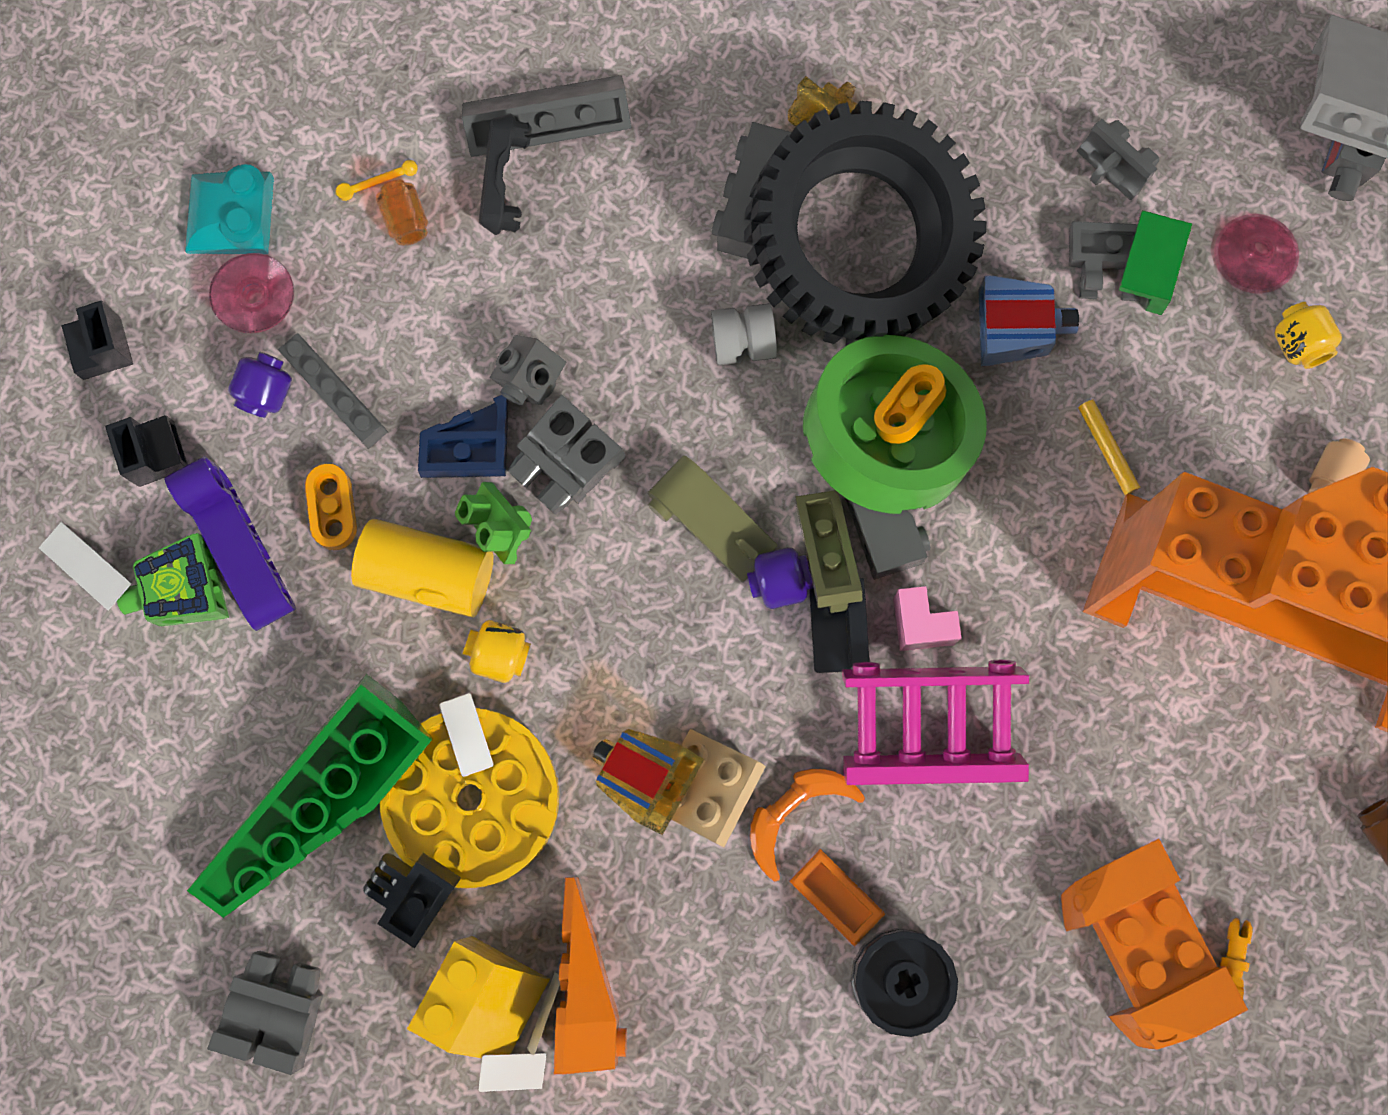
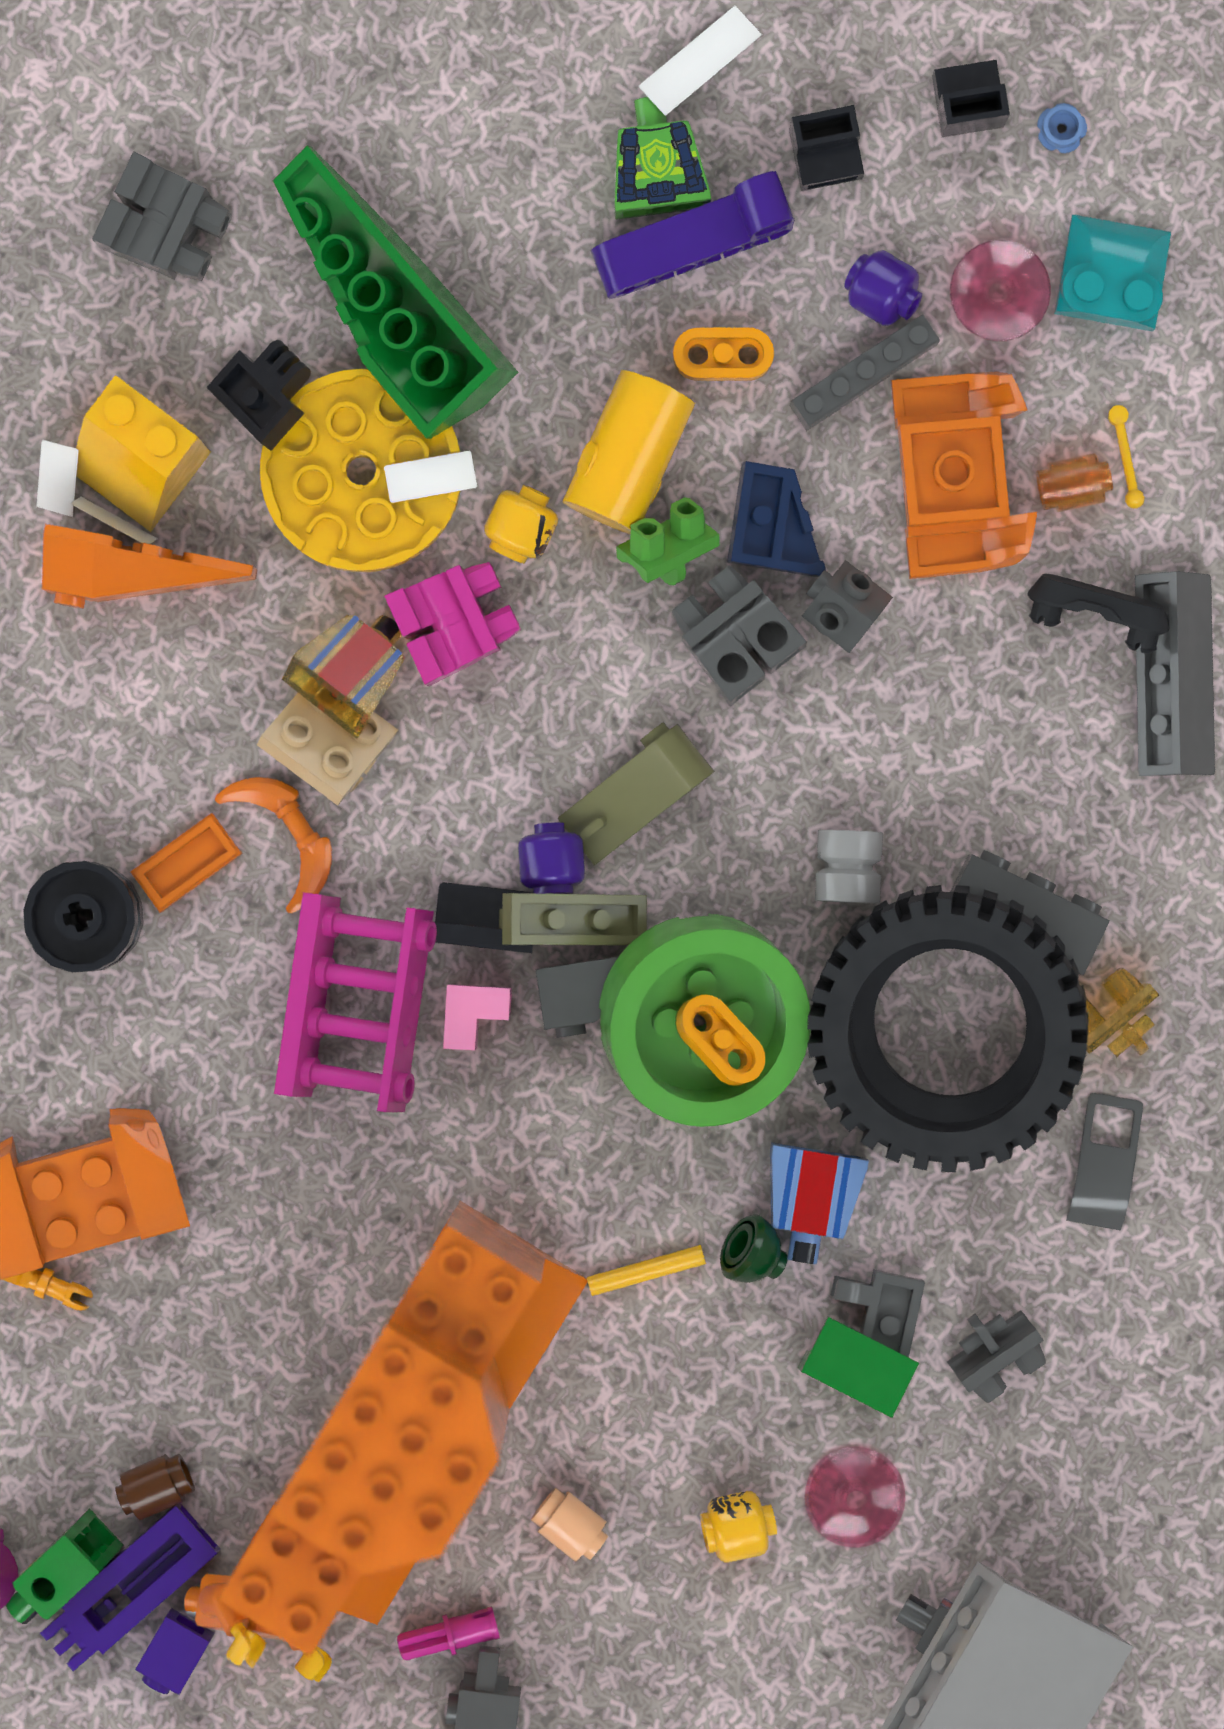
camera: 90 degrees right, 10 degrees up
none -> dark pink hips [384,562,521,686]
none -> dark green brick [720,1214,788,1283]
none -> orange piece [891,372,1037,579]
none -> medium blue plate [1037,103,1087,153]
none -> dark grey piece [1066,1093,1143,1231]

